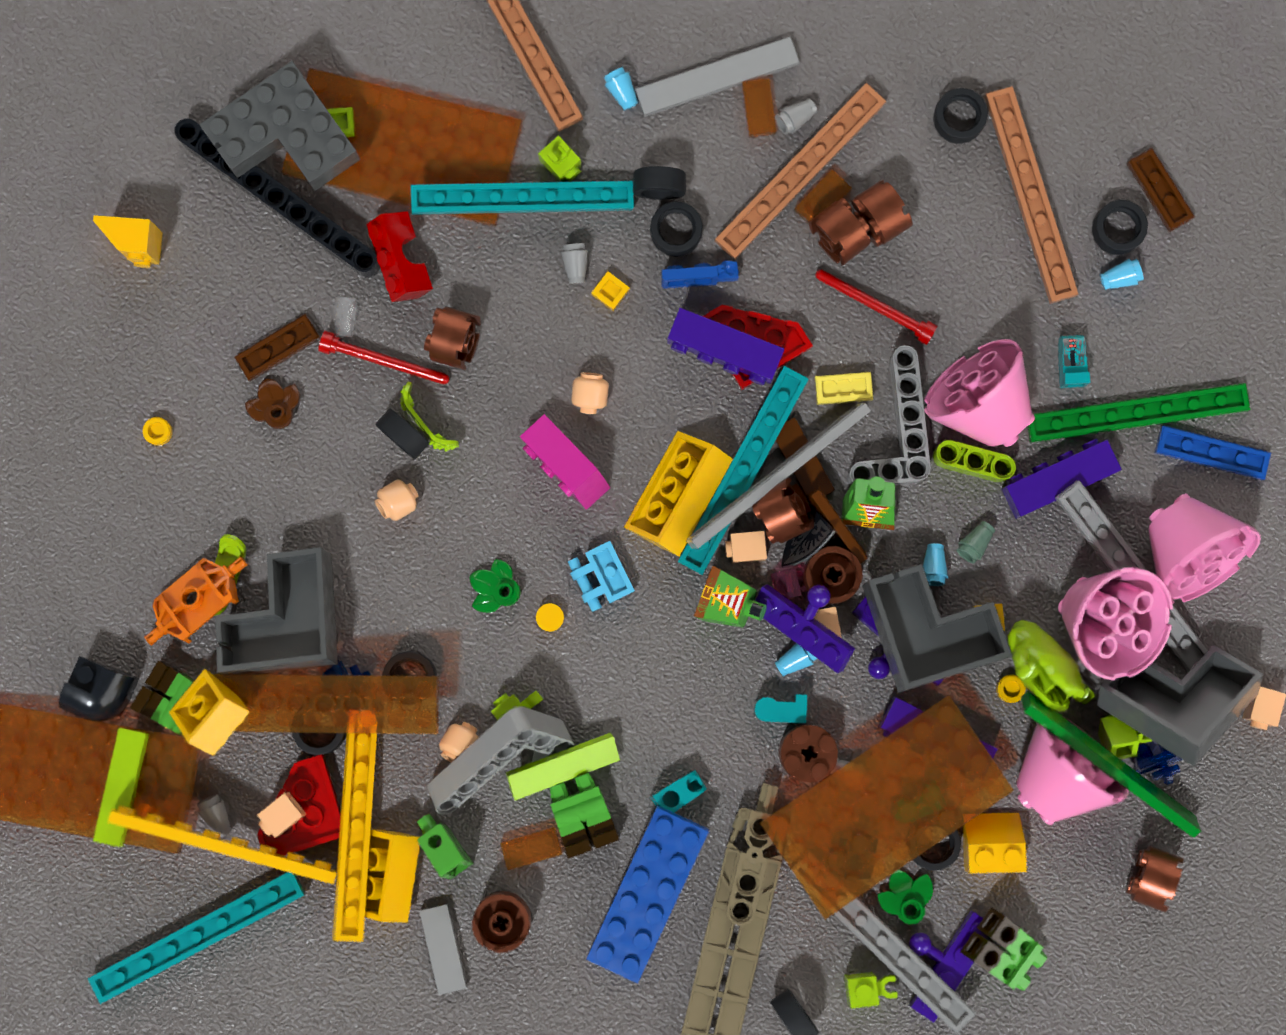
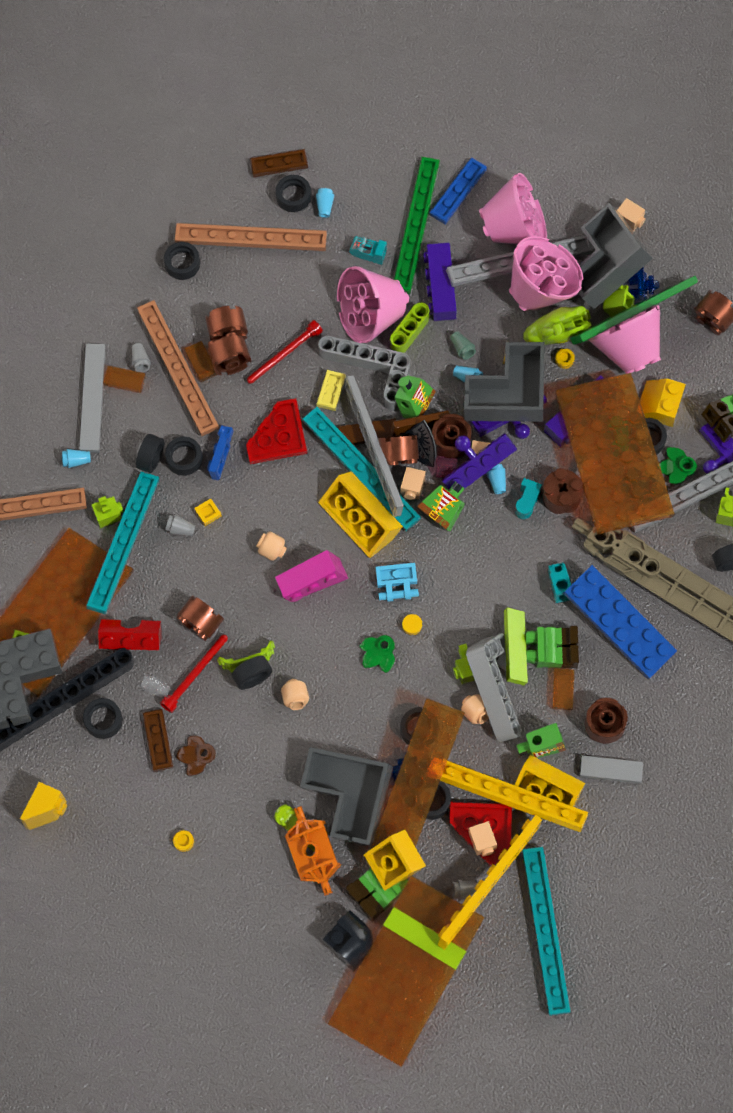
camera: 65 degrees left, 15 degrees down
dark purple brick [667,308,784,385] -> none
none -> black tyre [83,698,123,739]

